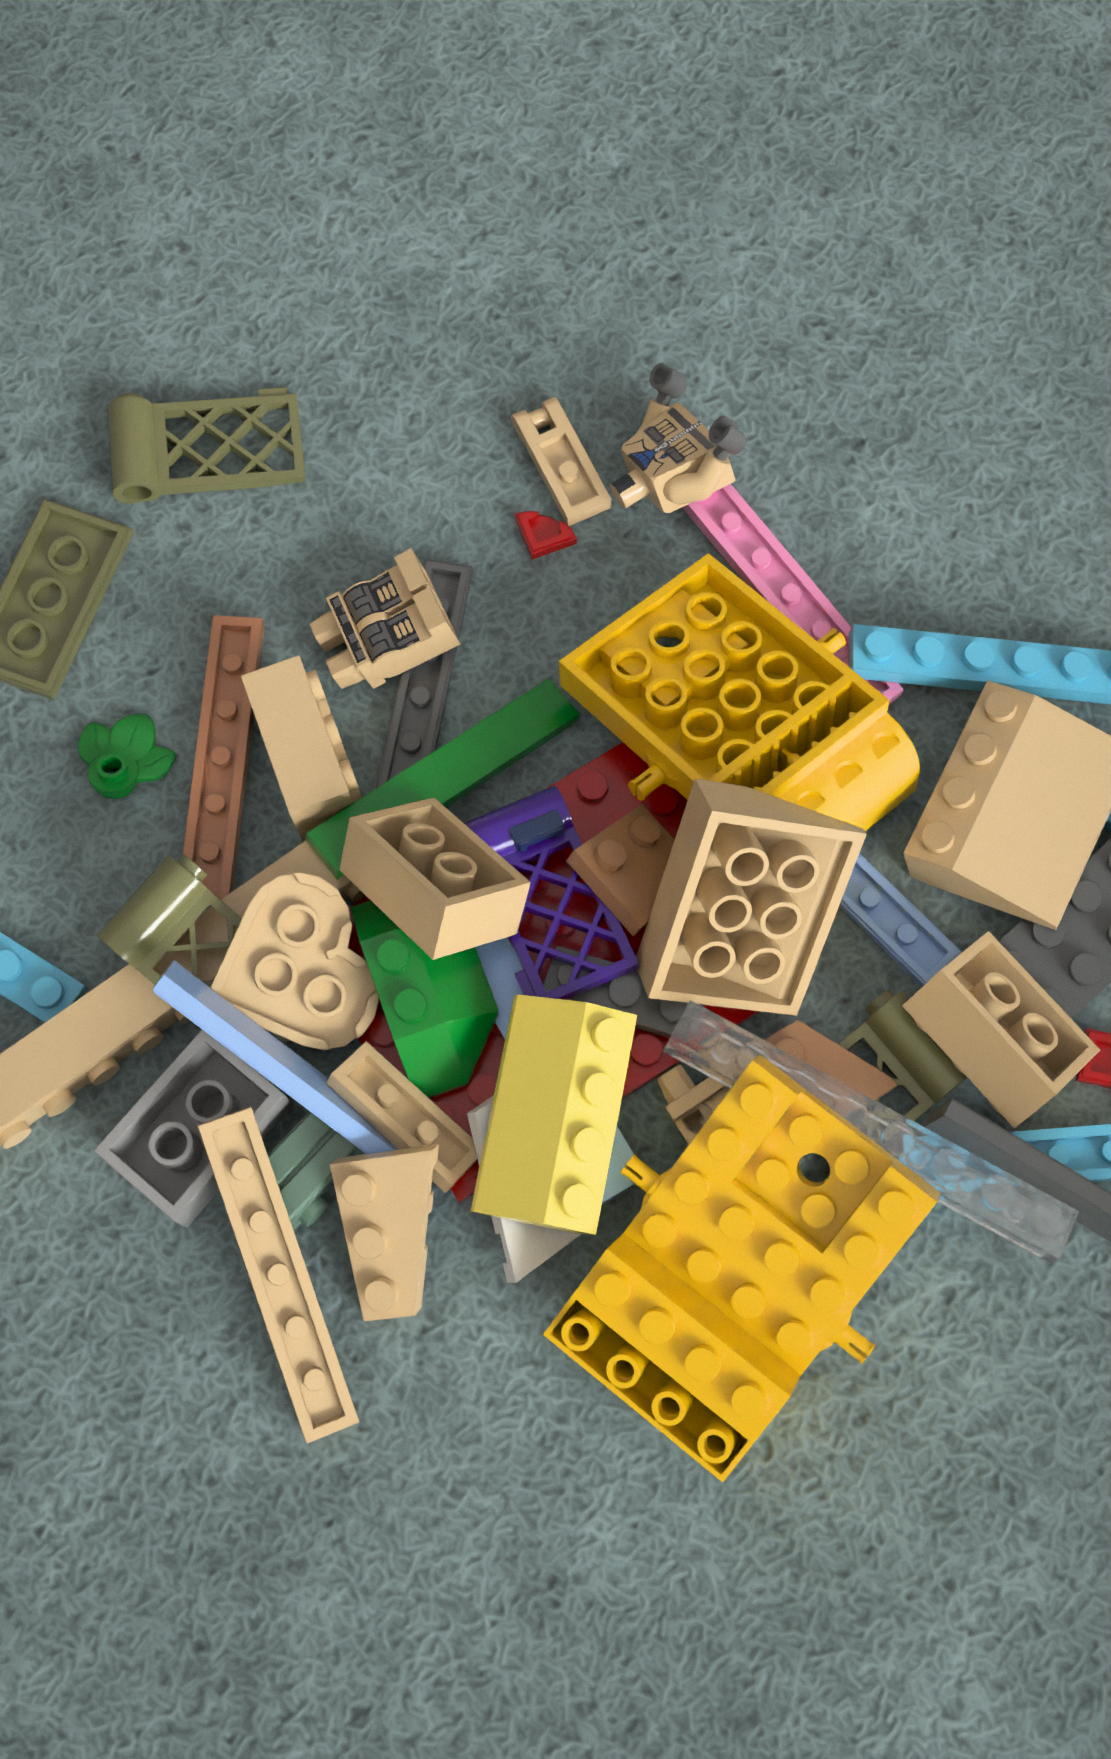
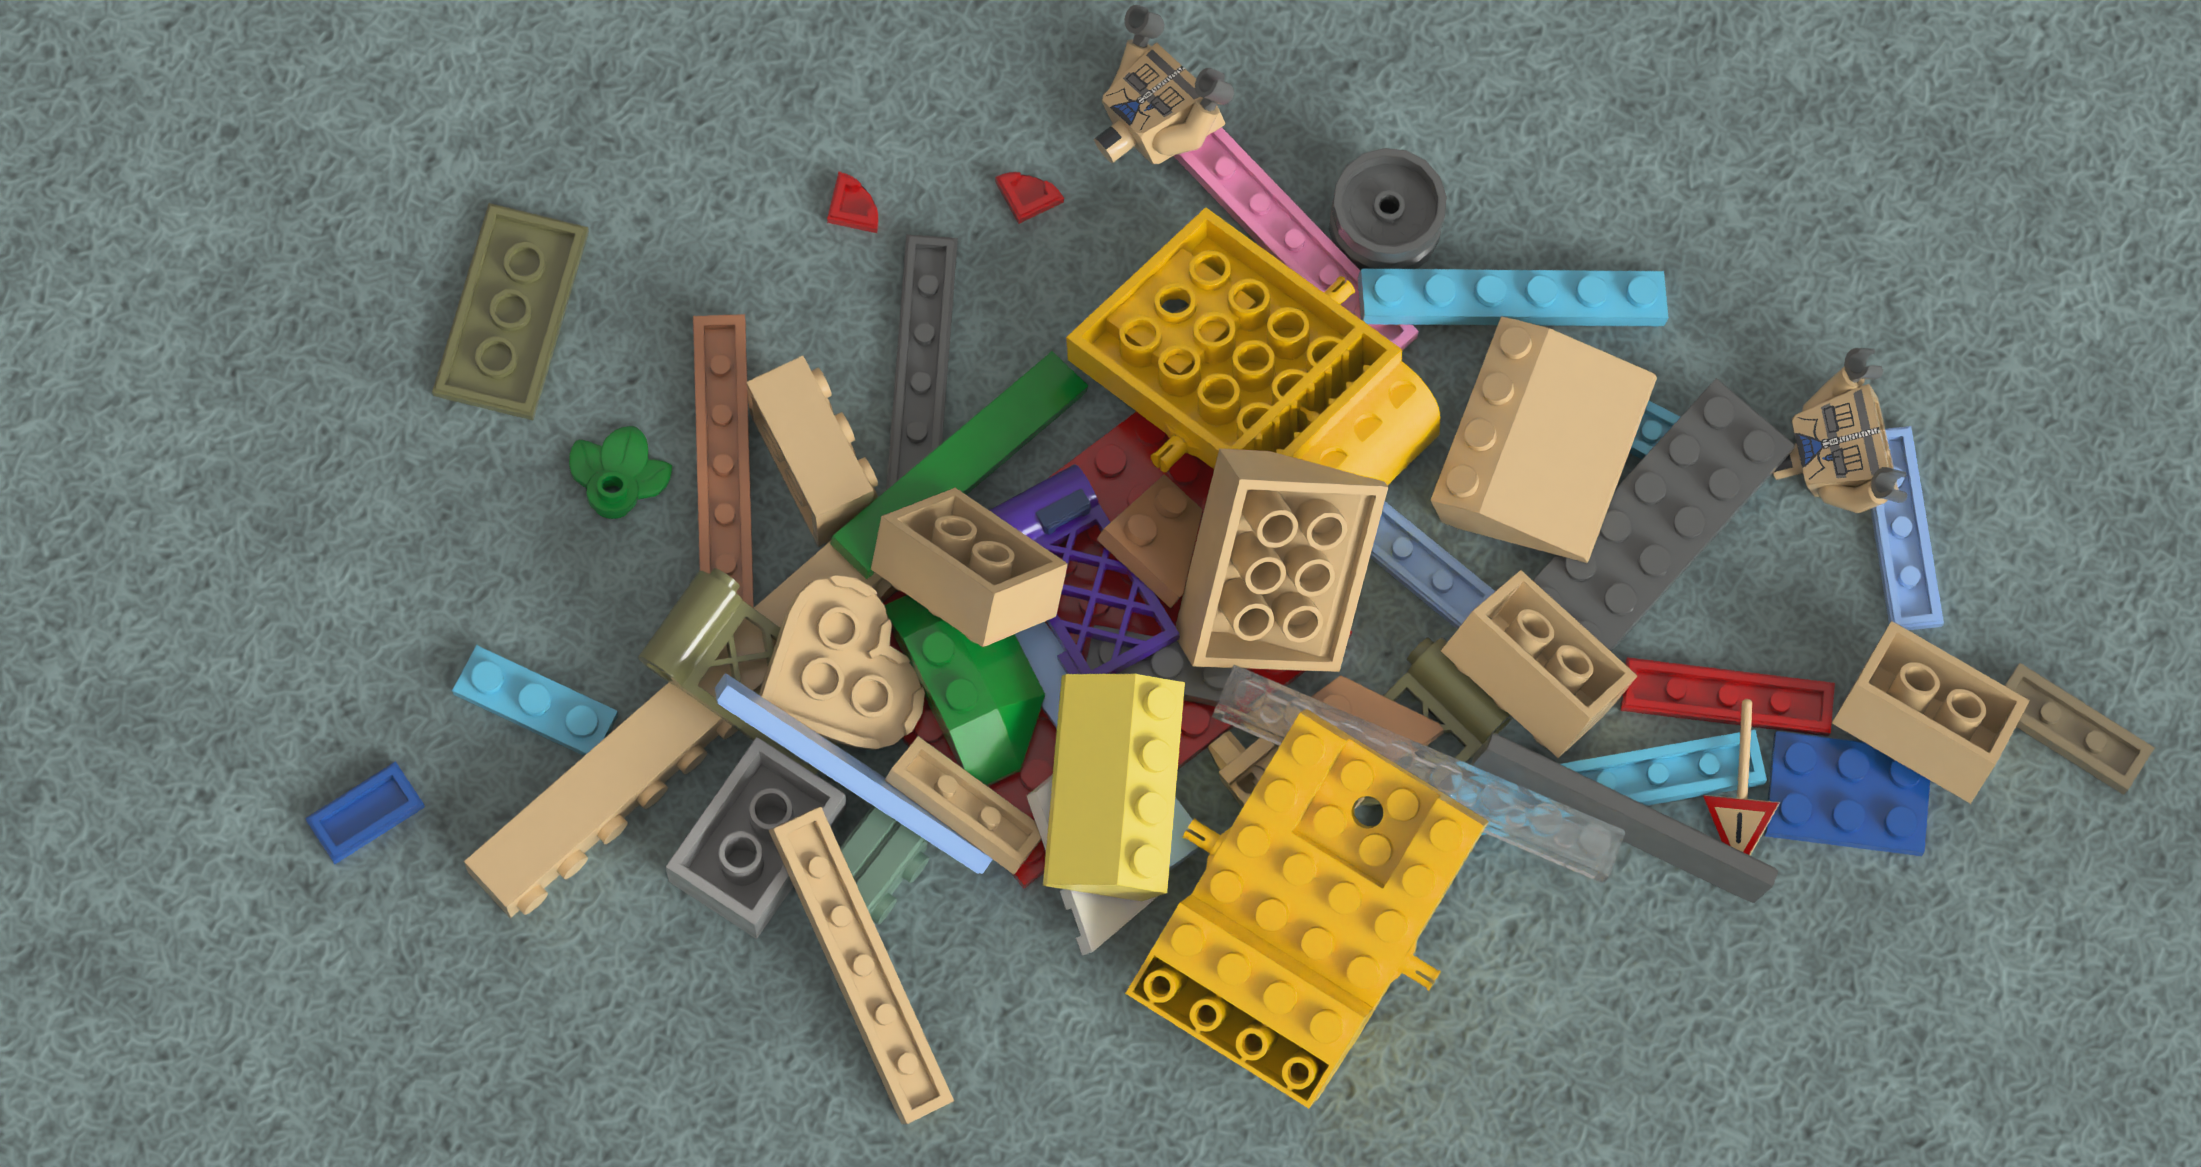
camera: 15 degrees left, 0 degrees up
olive piece [107,387,306,504] -> none
tan hips [310,548,461,689] -> none
tan wing [330,1144,439,1322] -> none
tan plate [511,397,611,526] -> none
none -> red tile [827,172,879,233]
none -> dark grey wheel [1329,148,1447,270]

